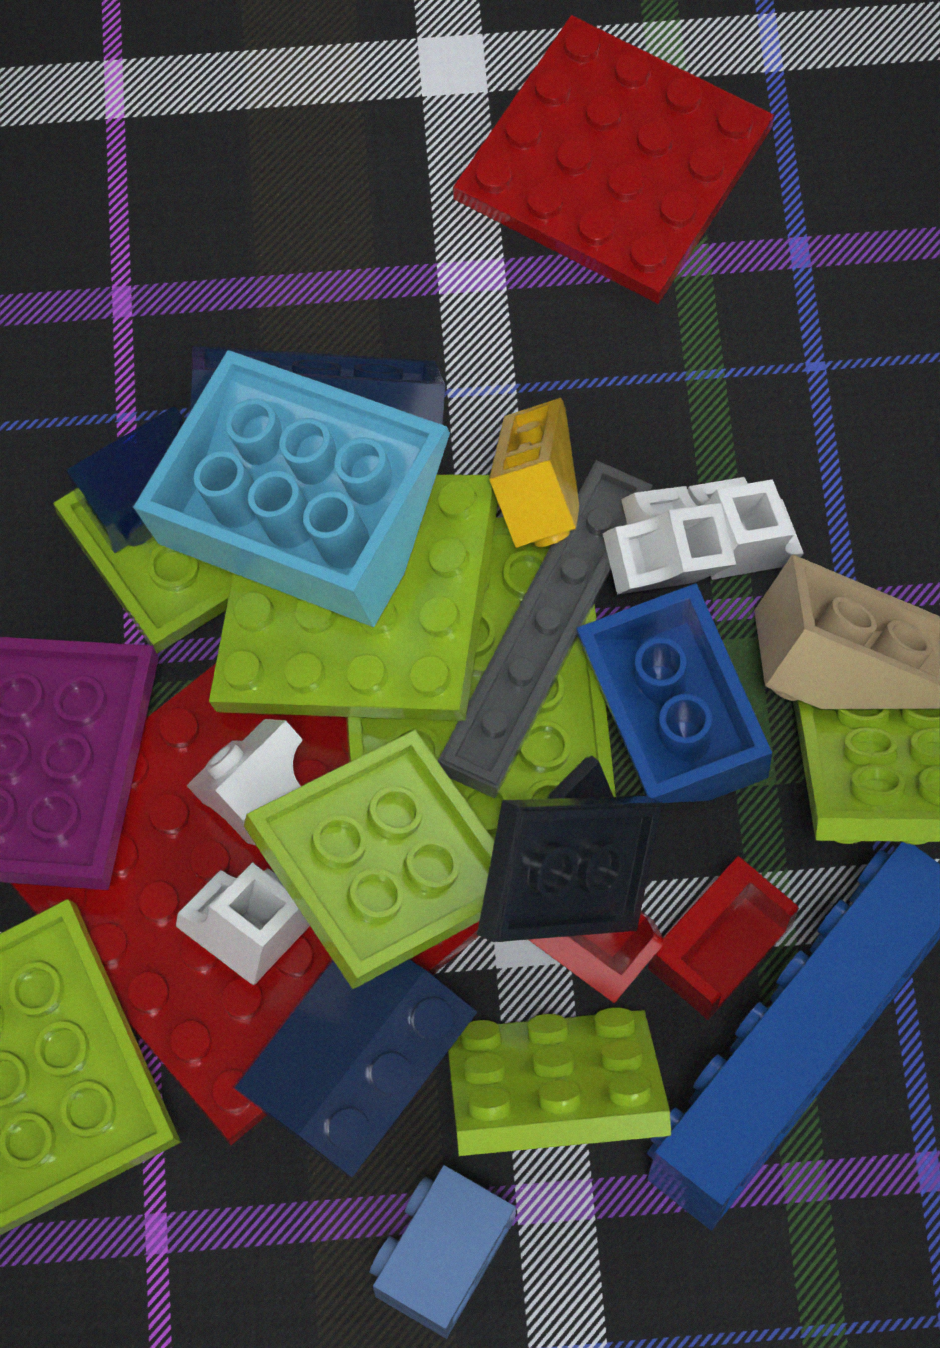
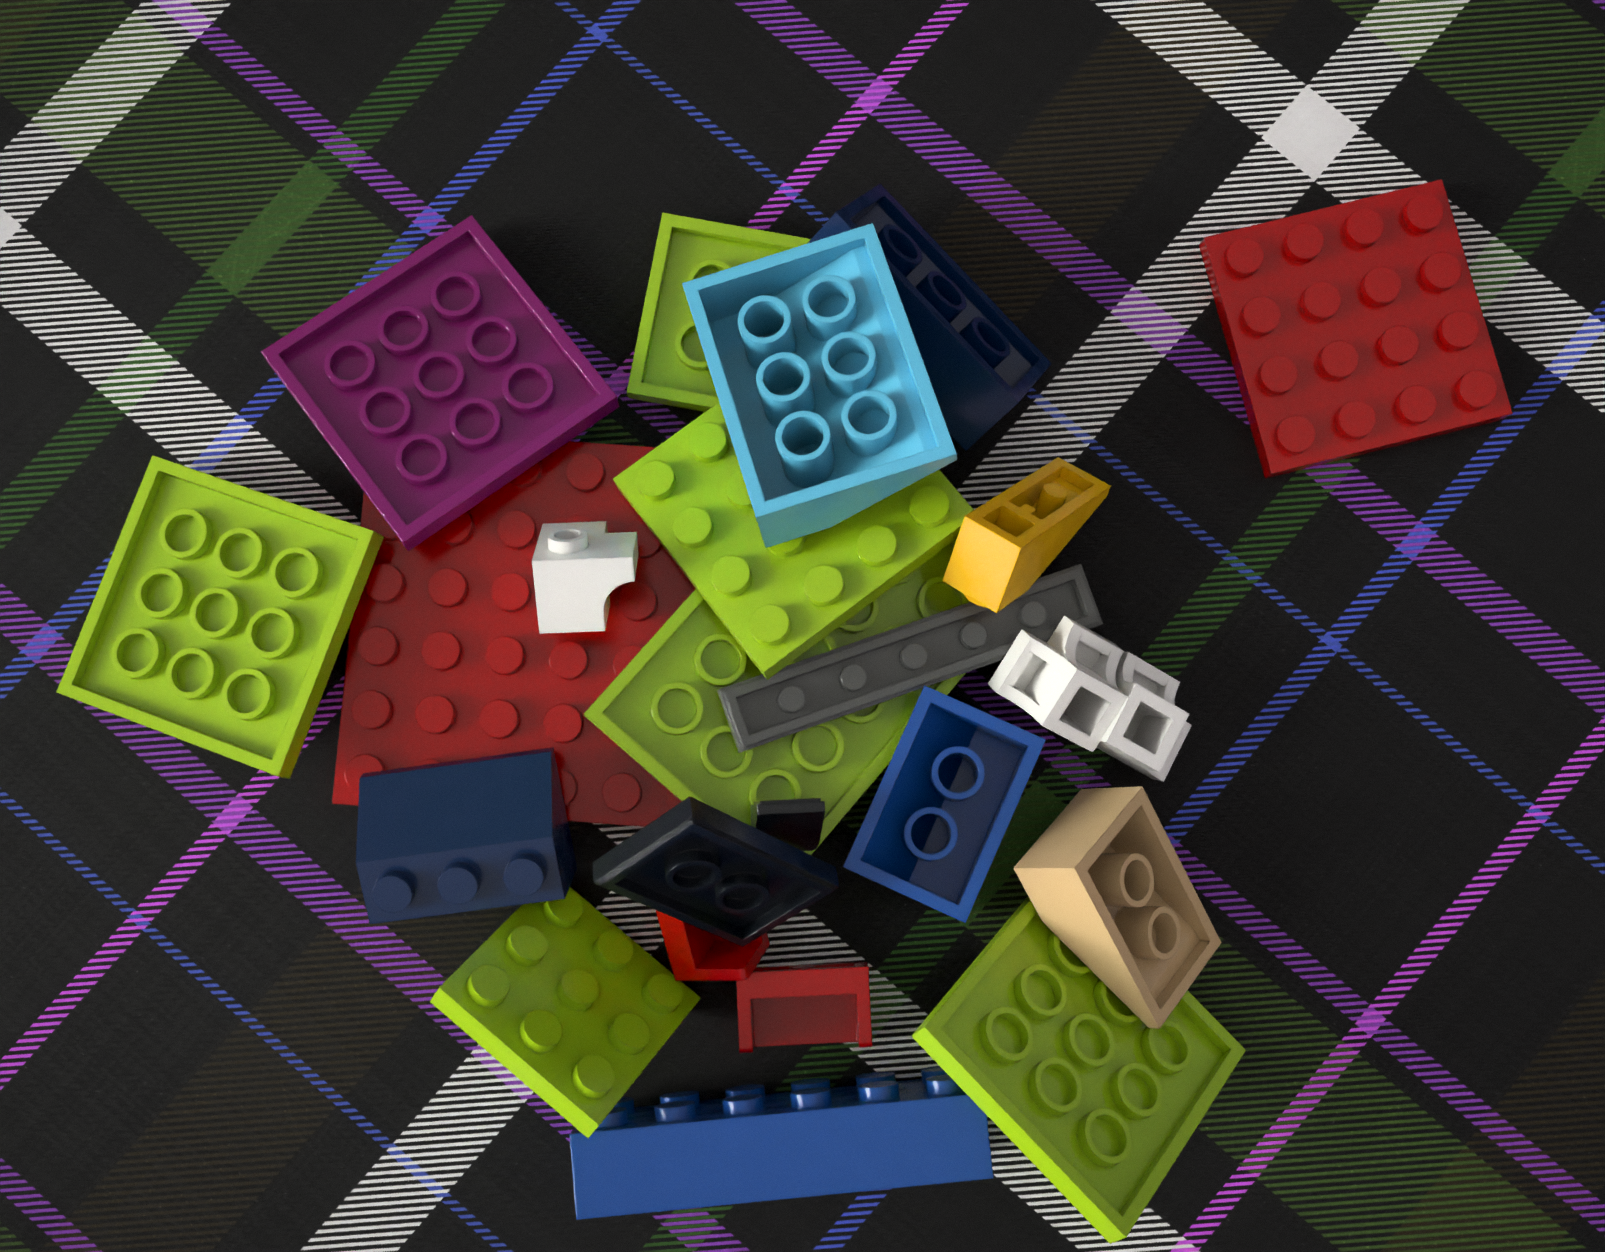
camera: 45 degrees right, 15 degrees up
clear blue slope [67,406,183,553] -> none
white brick [176,863,310,986] -> none
lime plate [244,730,494,989] -> none
medium blue brick [369,1165,516,1339] -> none

